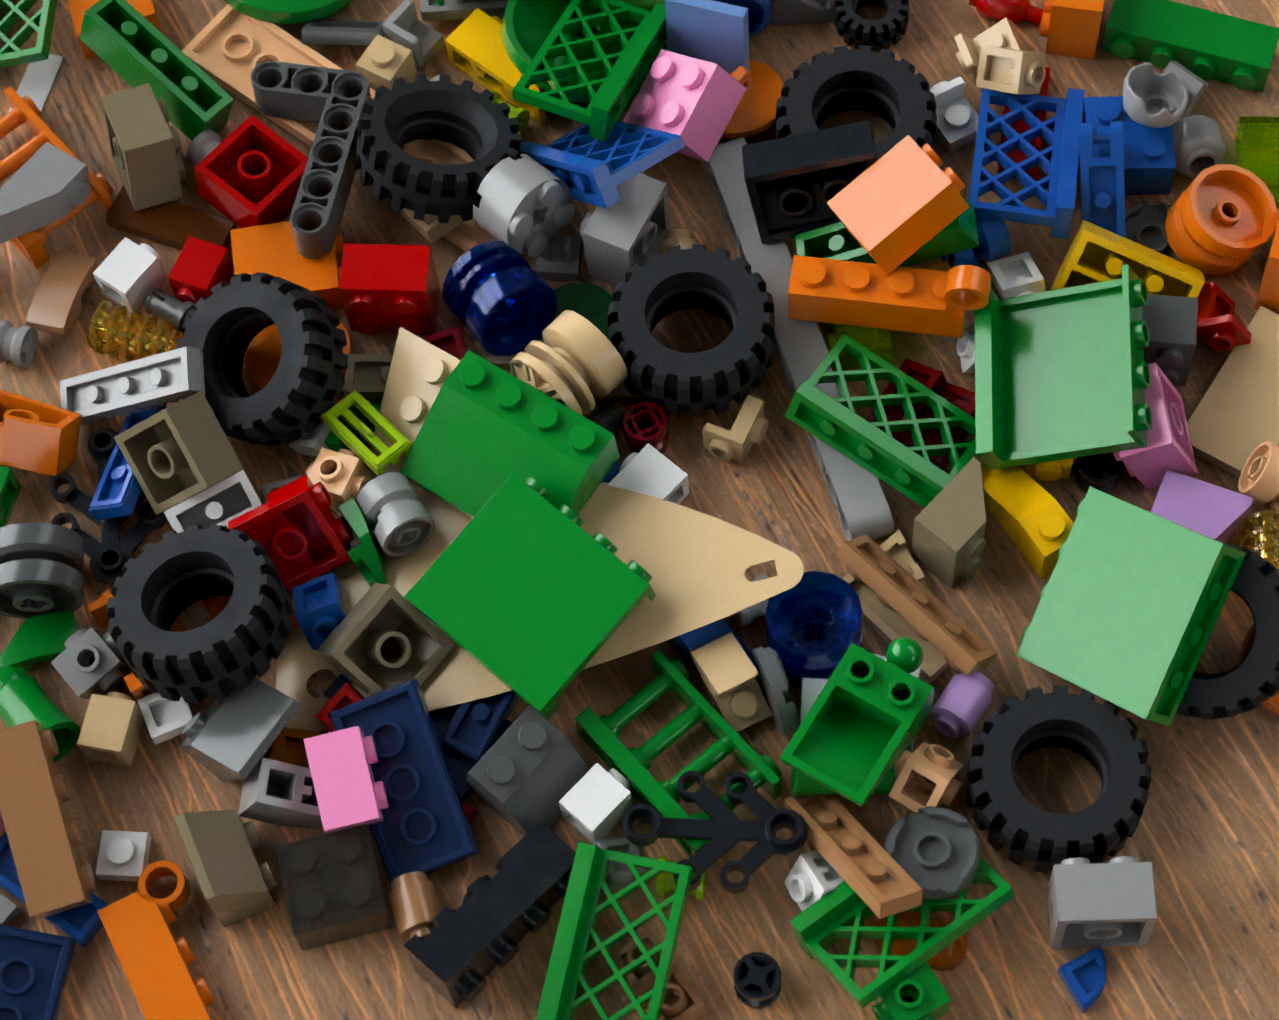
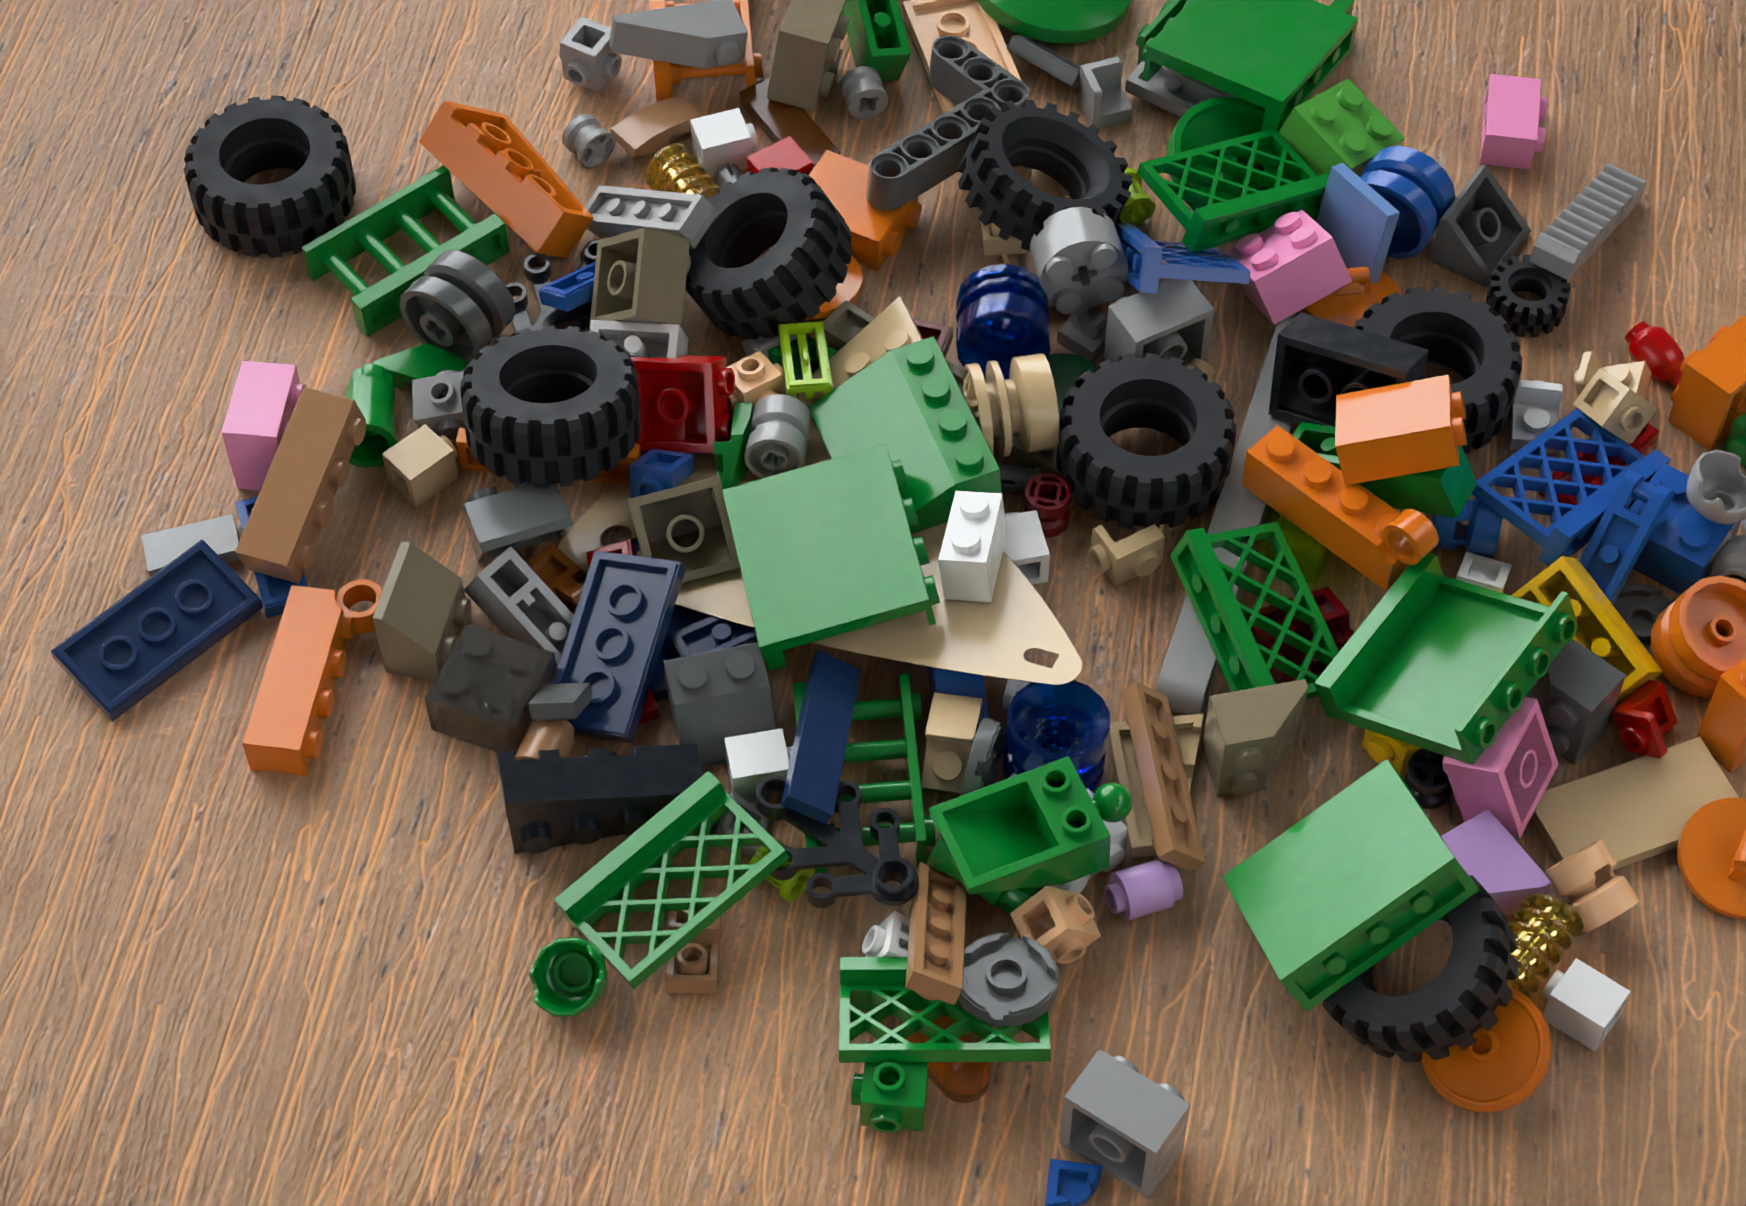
camera: 30 degrees right, 10 degrees down
white plate [96,830,152,882] -> none
white plate [137,693,194,745] -> none
red brick [194,115,308,228] -> none
bright pink brick [303,726,389,834] -> none
red brick [339,244,440,335] -> none
tan brick [355,34,417,91] -> none
yellow slope [445,8,547,127] -> none
black wheel [734,952,781,1009] -> none
black tyre [967,685,1151,874] -> none
yellow slope [981,462,1074,579] -> none
none -> dark grey tile [528,683,593,720]
none -> dark blue tile [781,650,861,824]
none -> white brick [938,491,1007,602]

